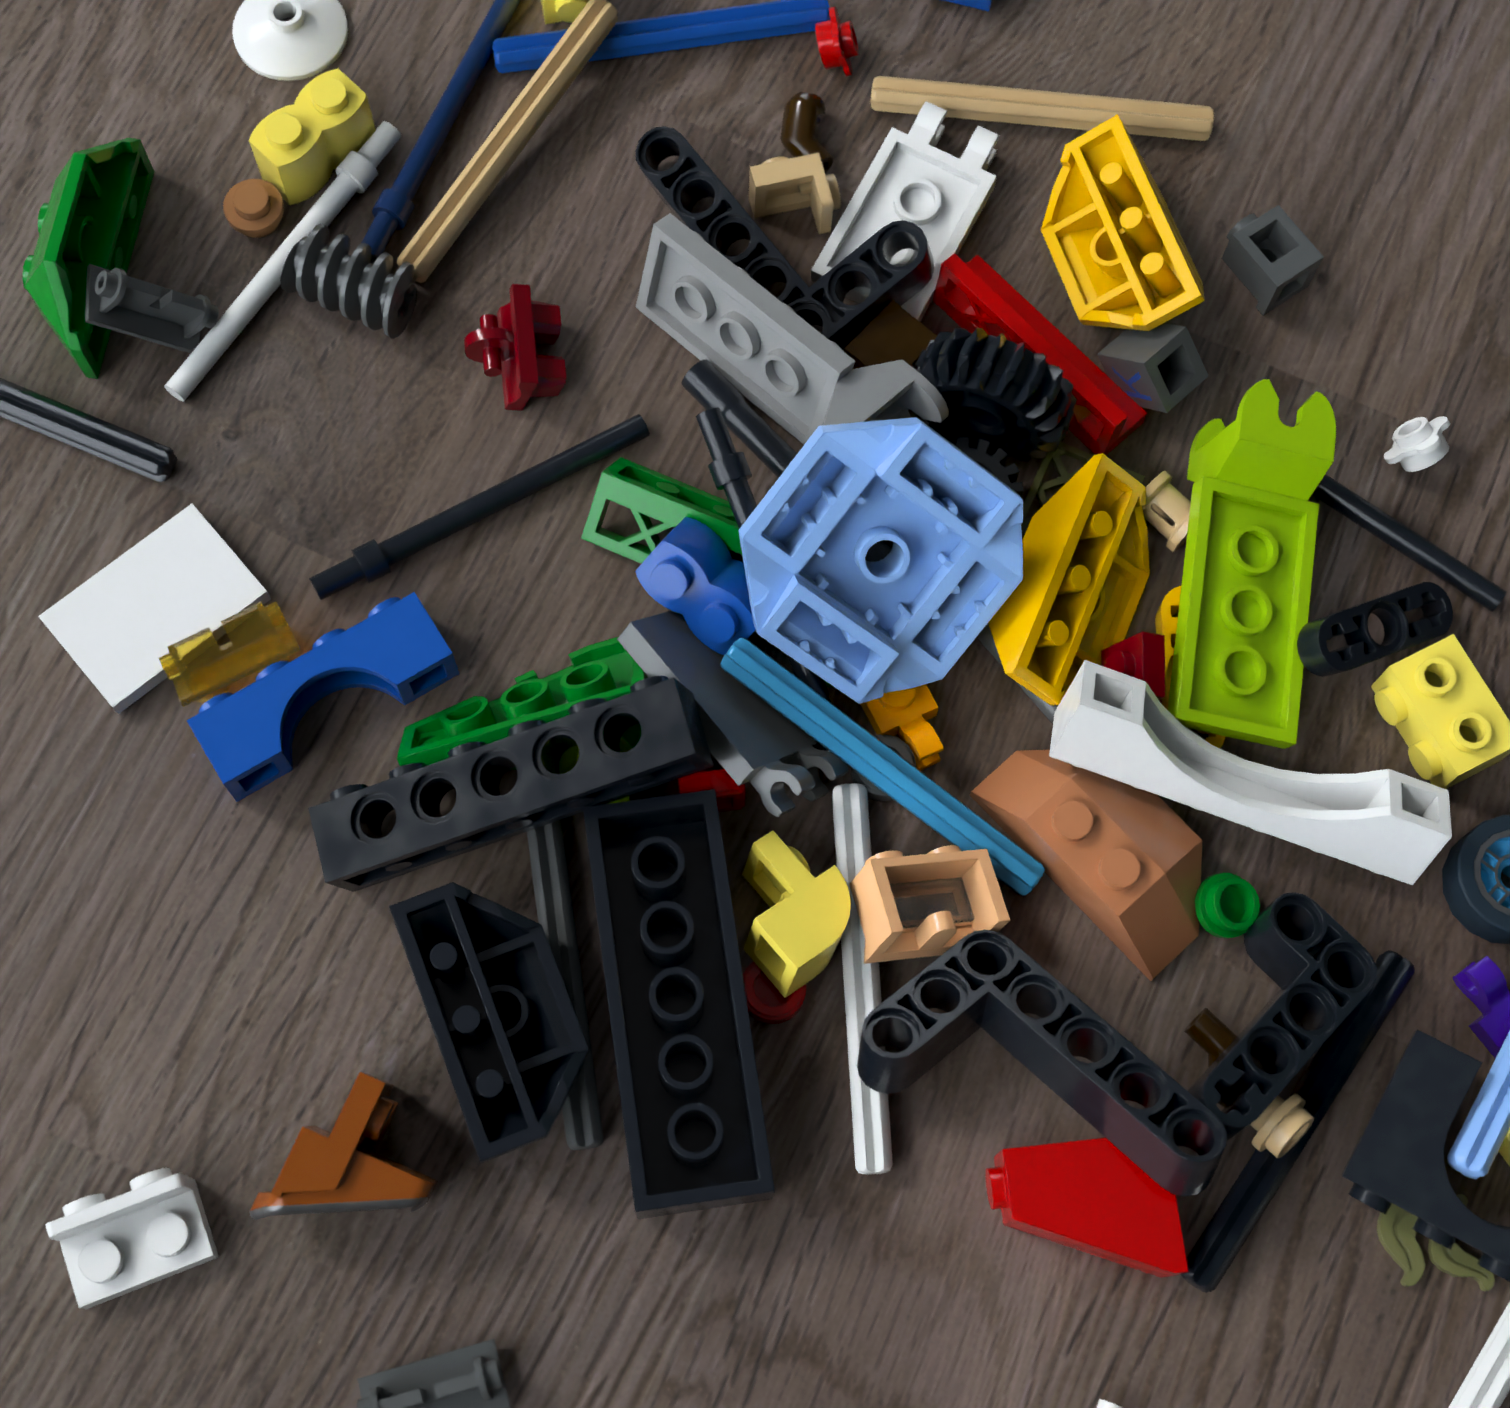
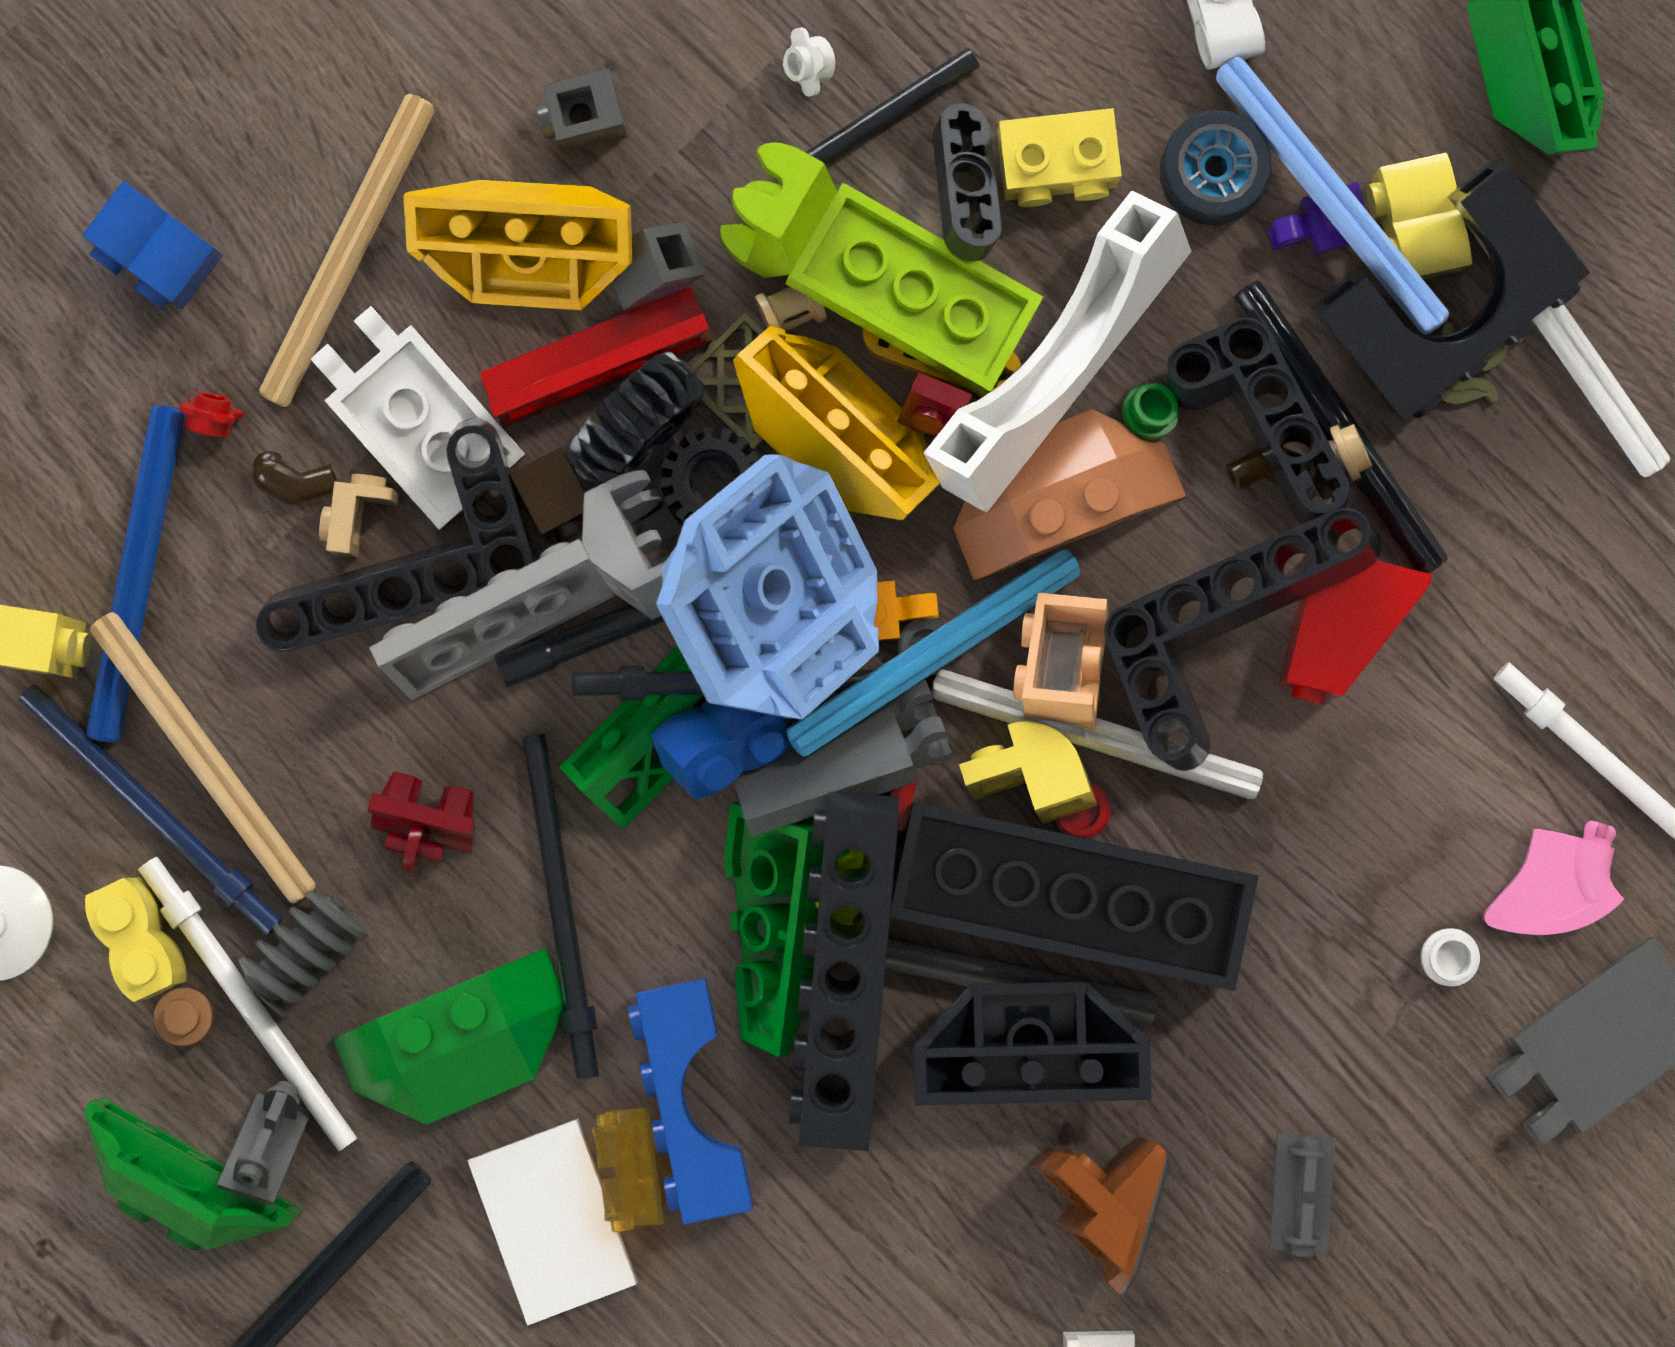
camera: 65 degrees left, 15 degrees up
none -> green wedge [332,948,565,1125]

